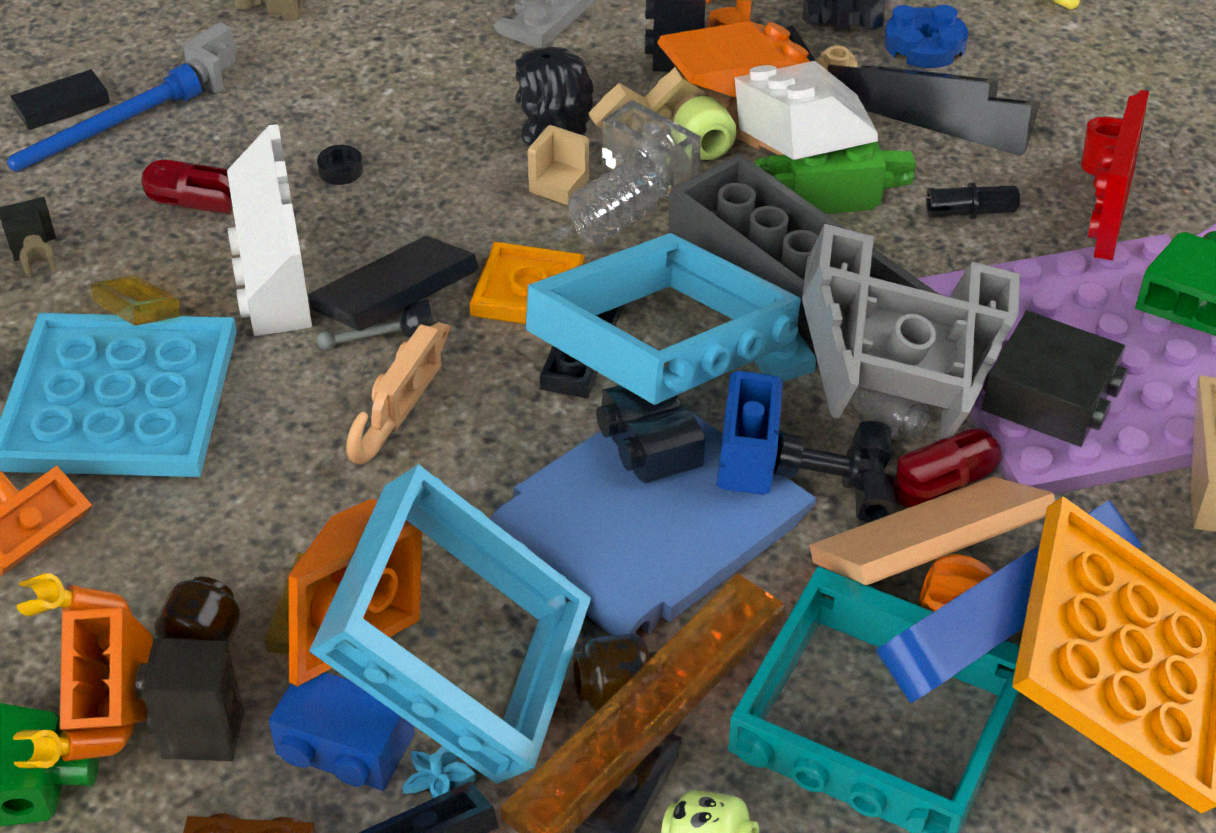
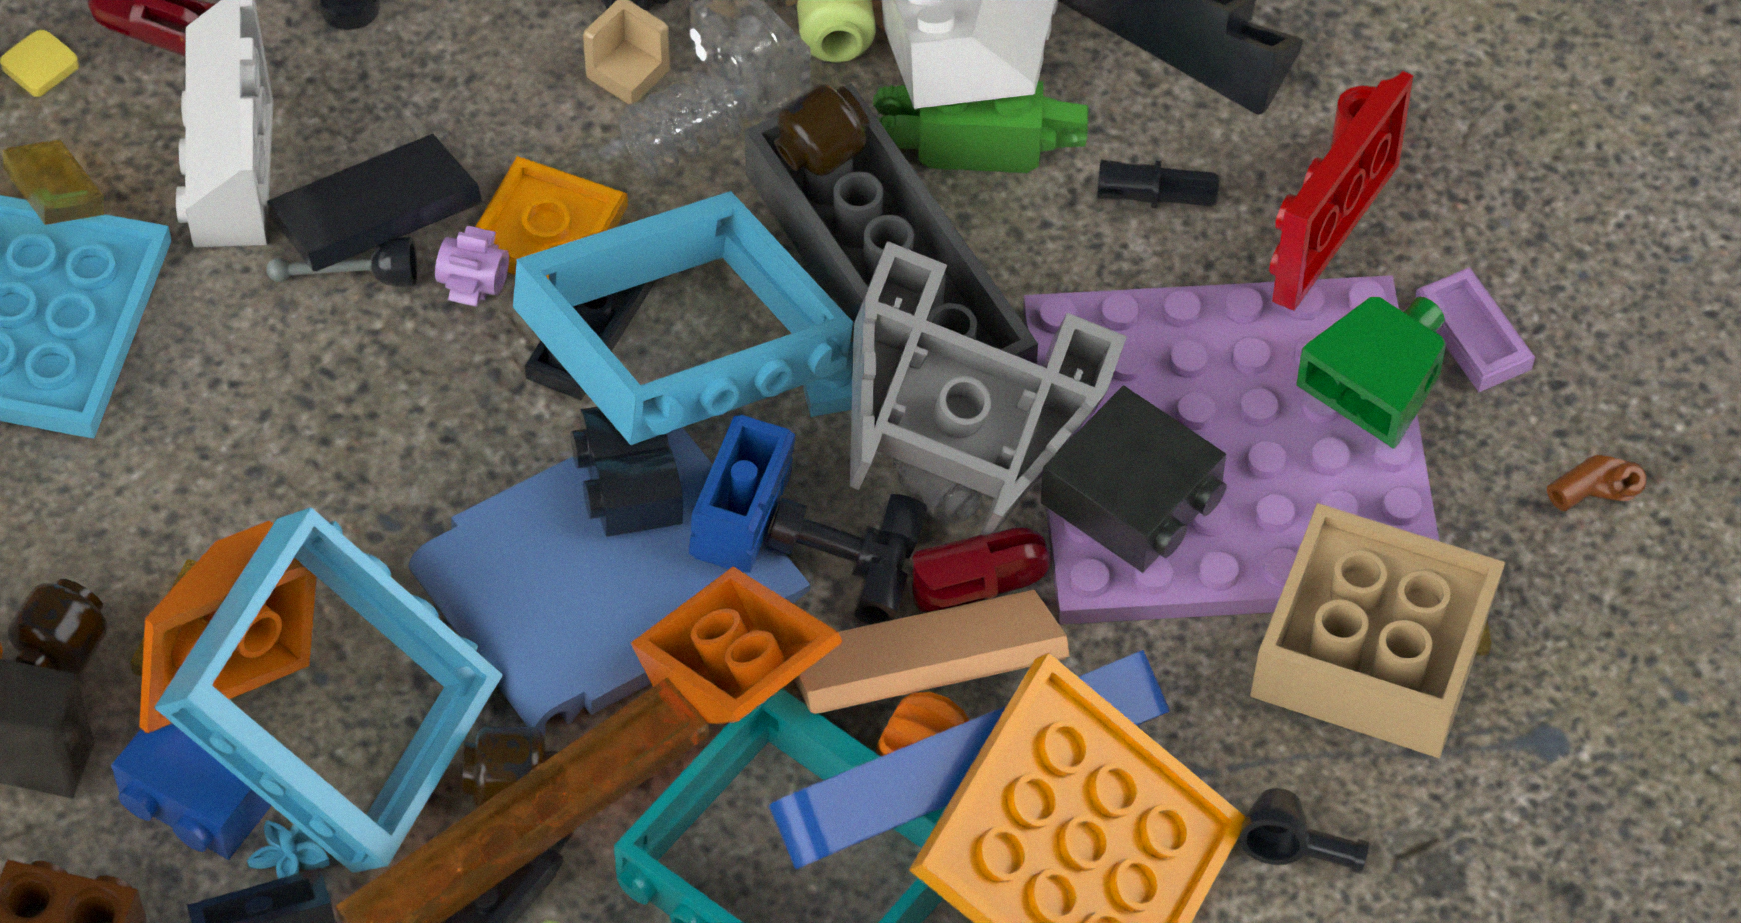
camera: 10 degrees right, 10 degrees up
light nougat plate [346,322,451,465] -> none
none -> light yellow piece [0,30,79,97]
none -> lavender gear [435,226,509,307]
none -> orange slope [630,566,843,725]
none -> dark brown head [775,84,870,176]

